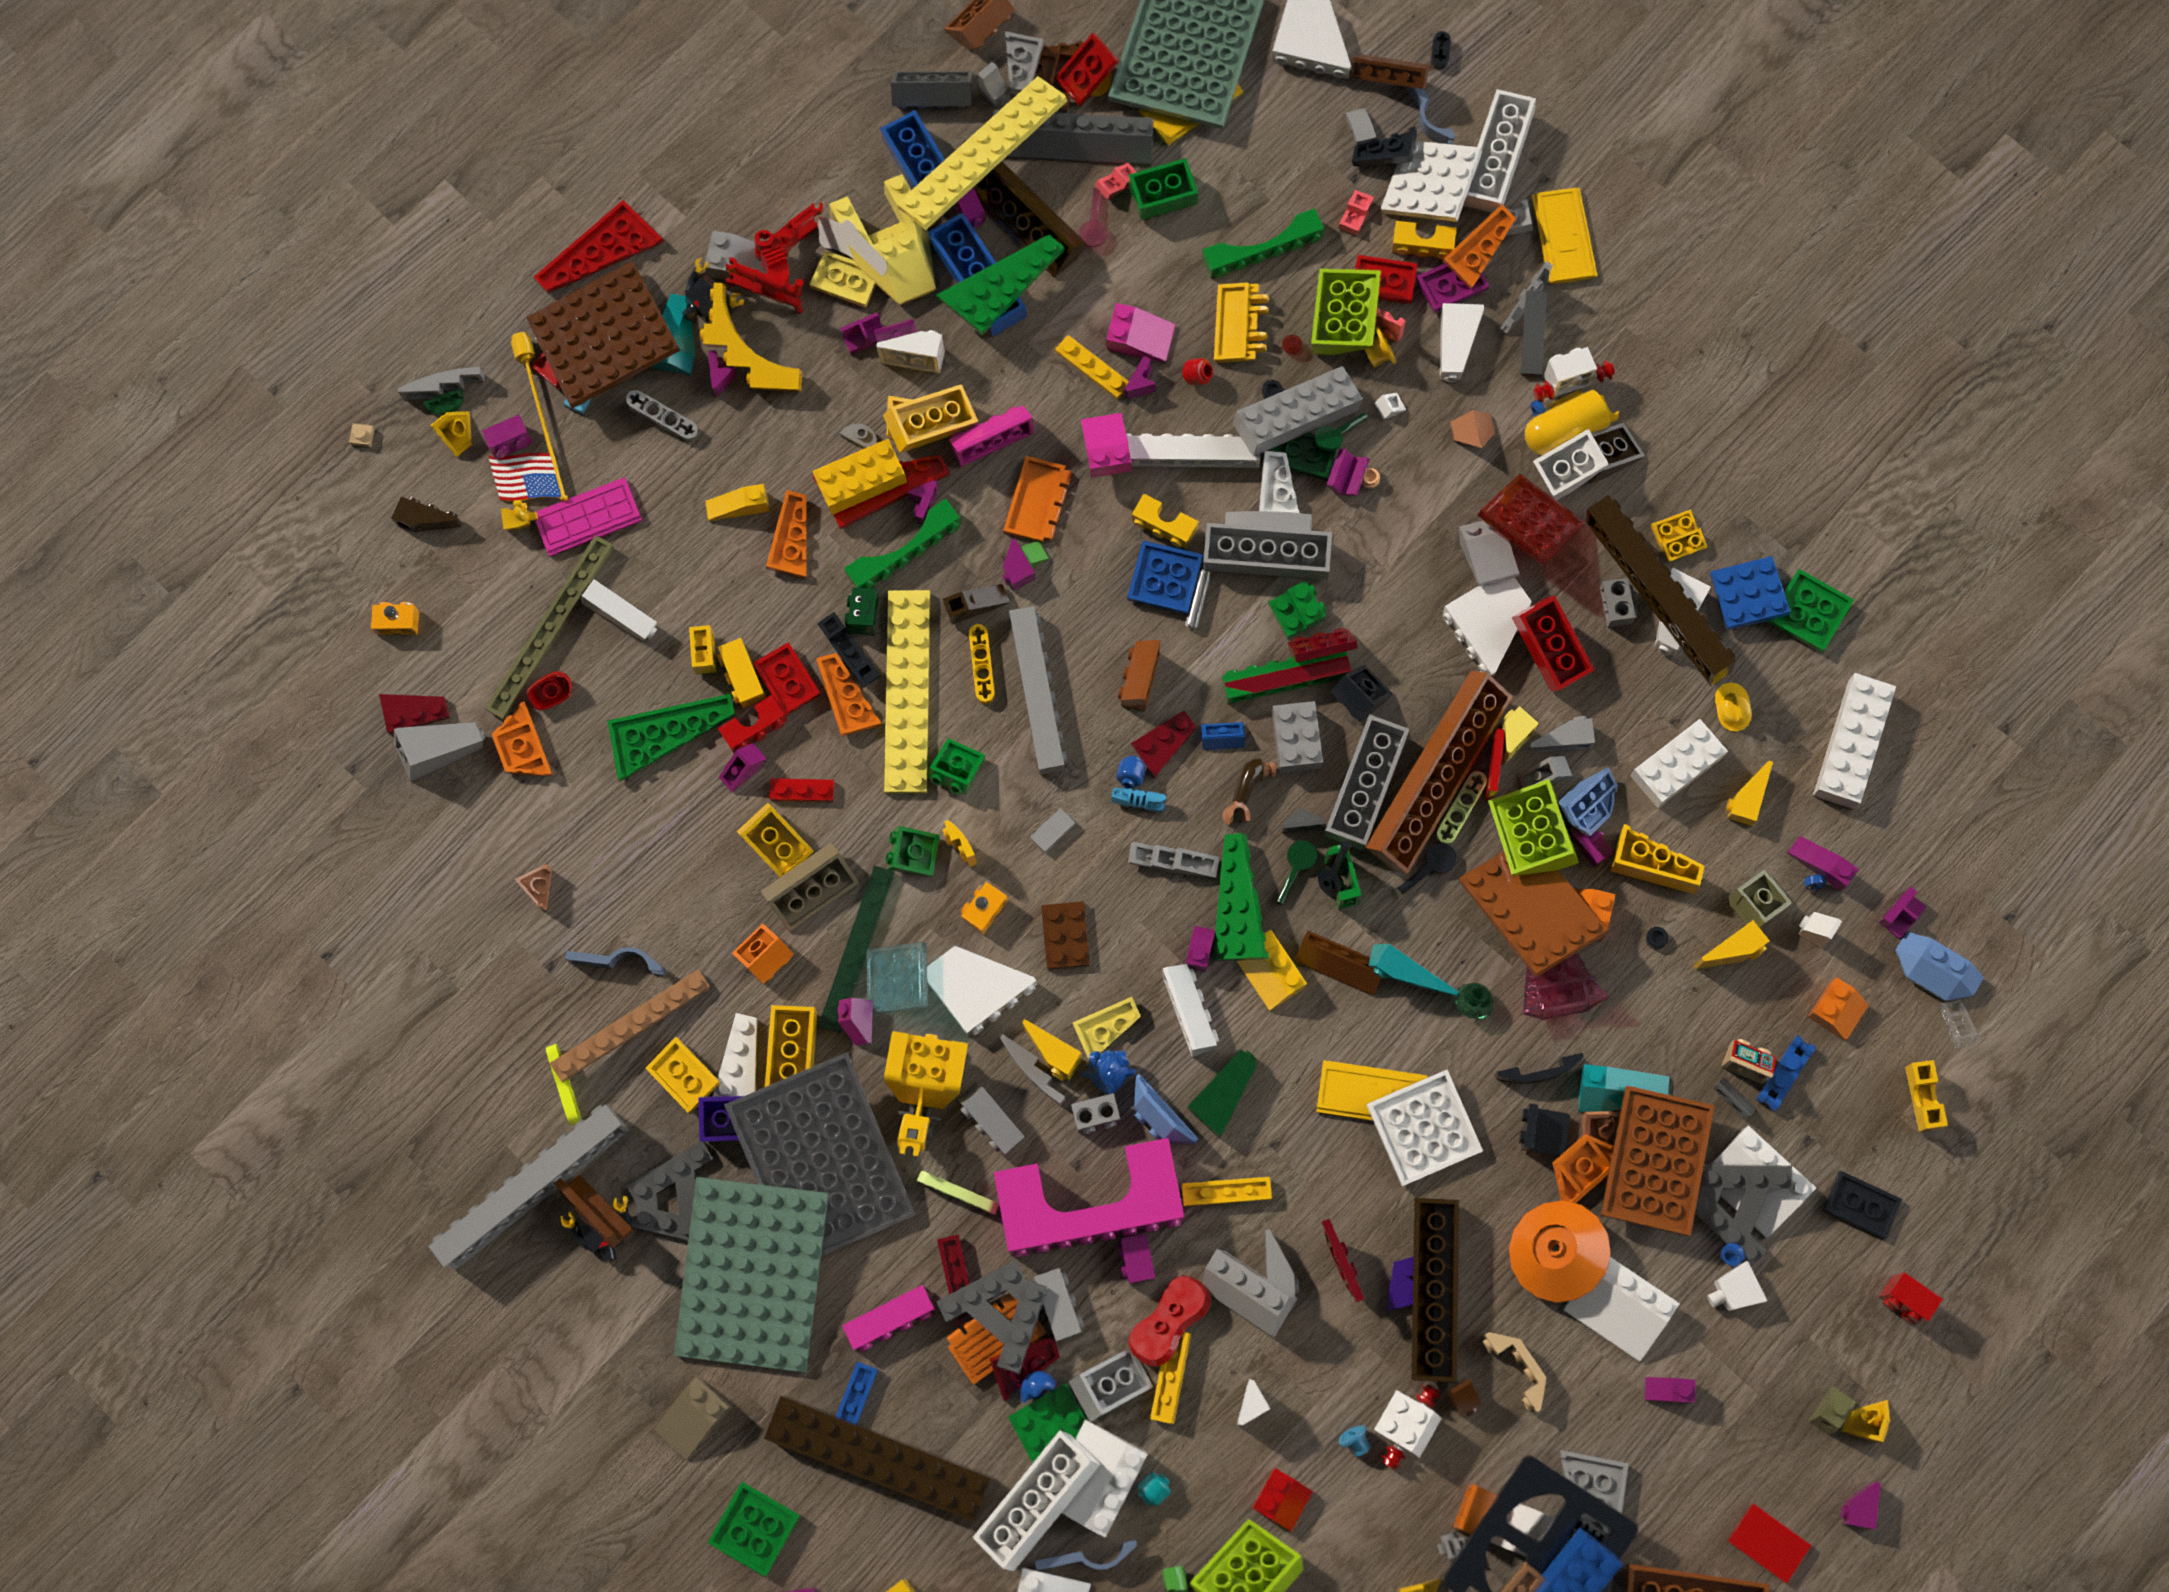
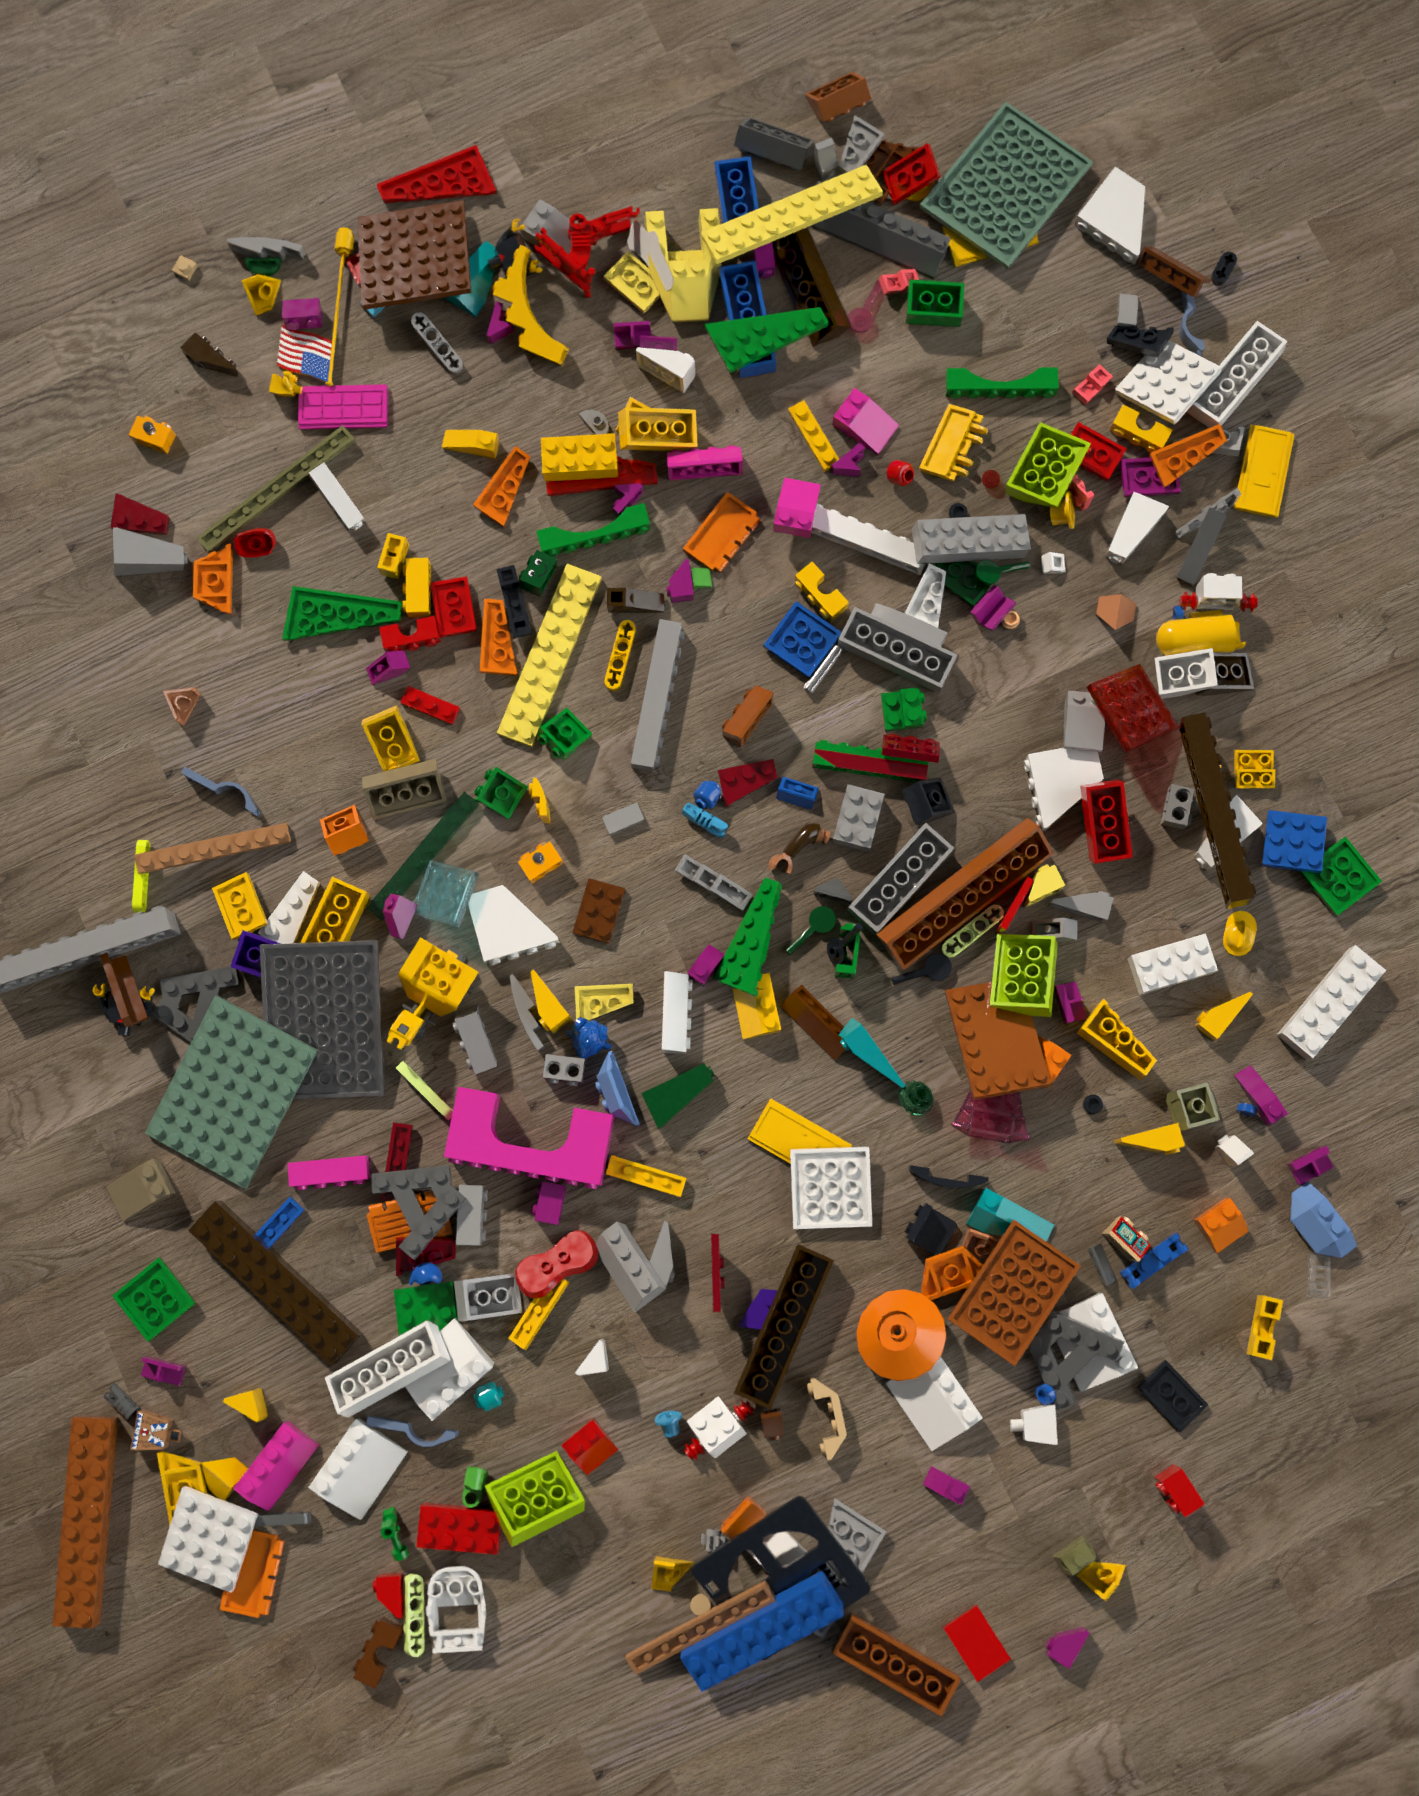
camera: 20 degrees right, 5 degrees up
medium blue wedge [1558,768,1618,836] -> none

